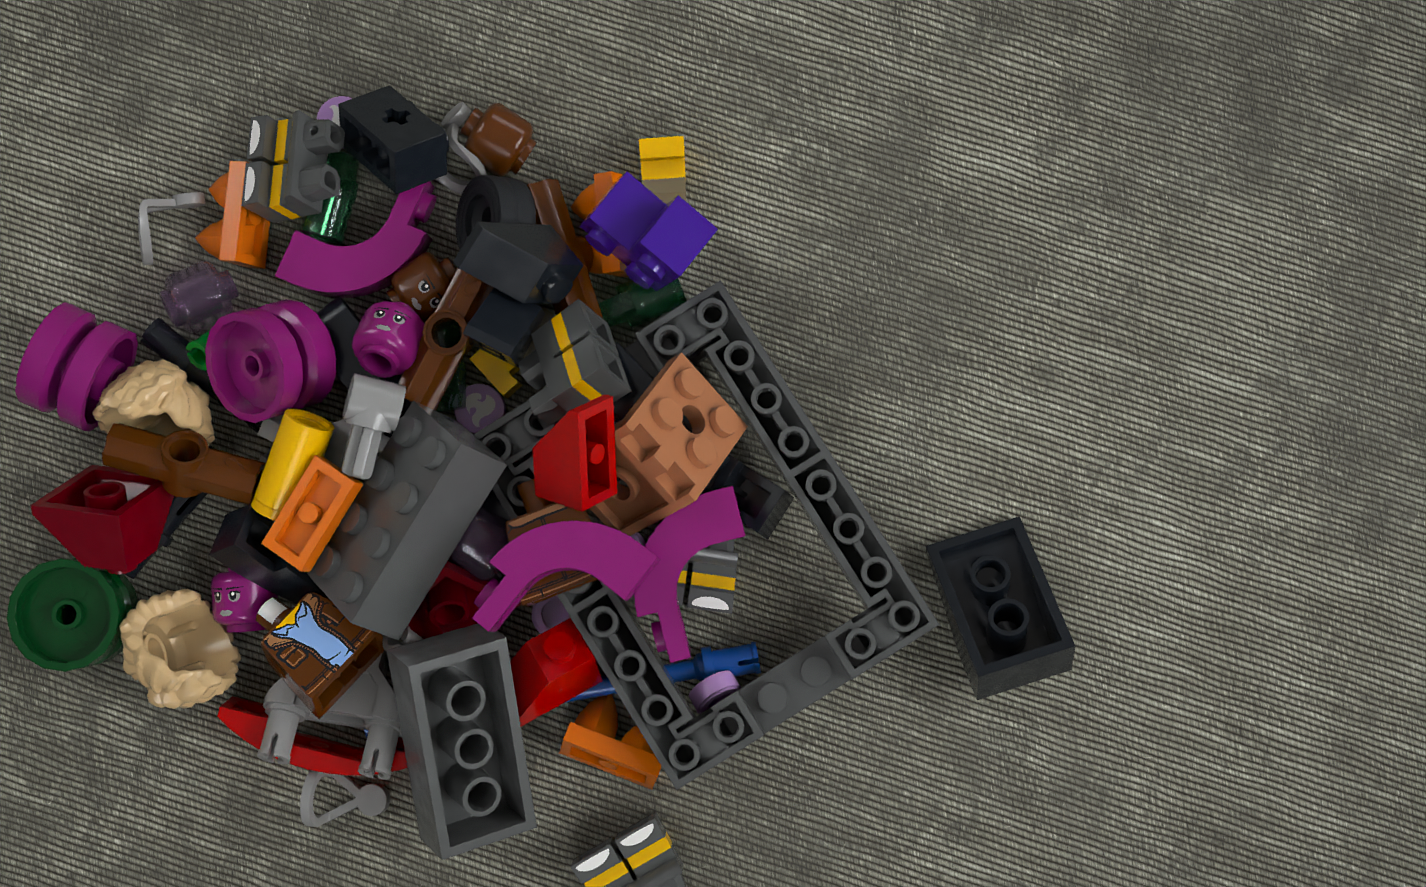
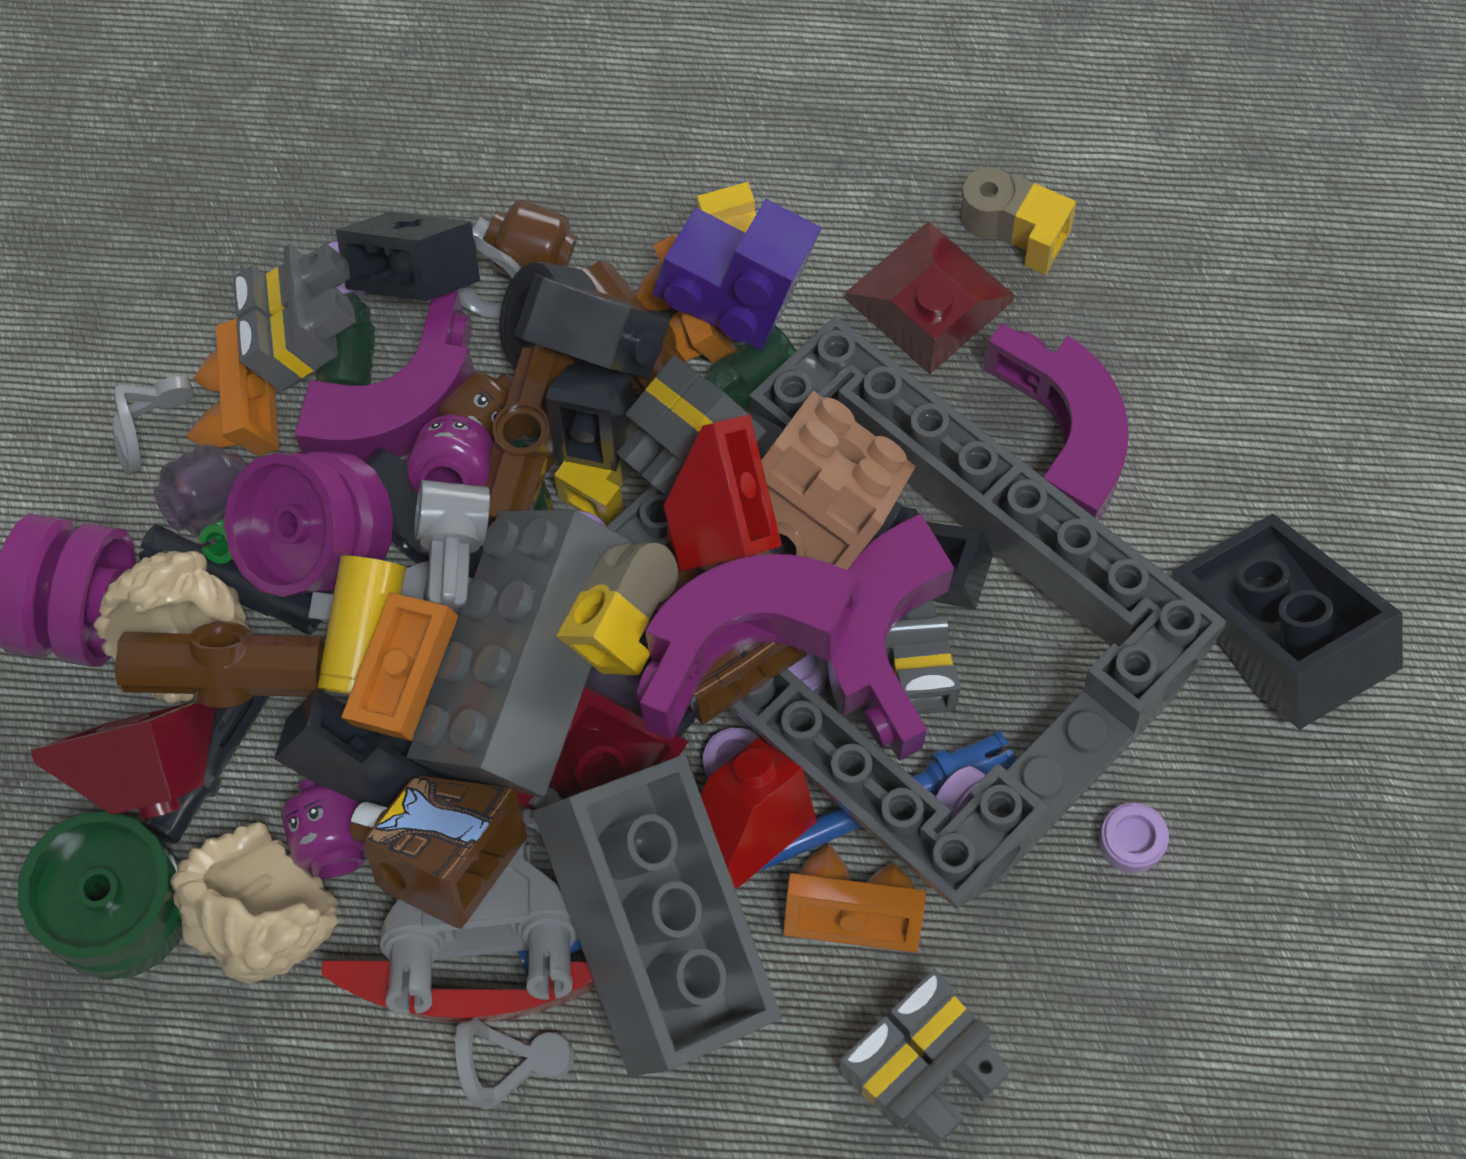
camera: 15 degrees left, 20 degrees down
none -> leg [556,543,678,675]
none -> dark red slope [845,221,1014,374]
none -> leg [960,168,1077,275]
none -> magenta arch [983,323,1129,521]
none -> lavender tile [1099,803,1169,873]

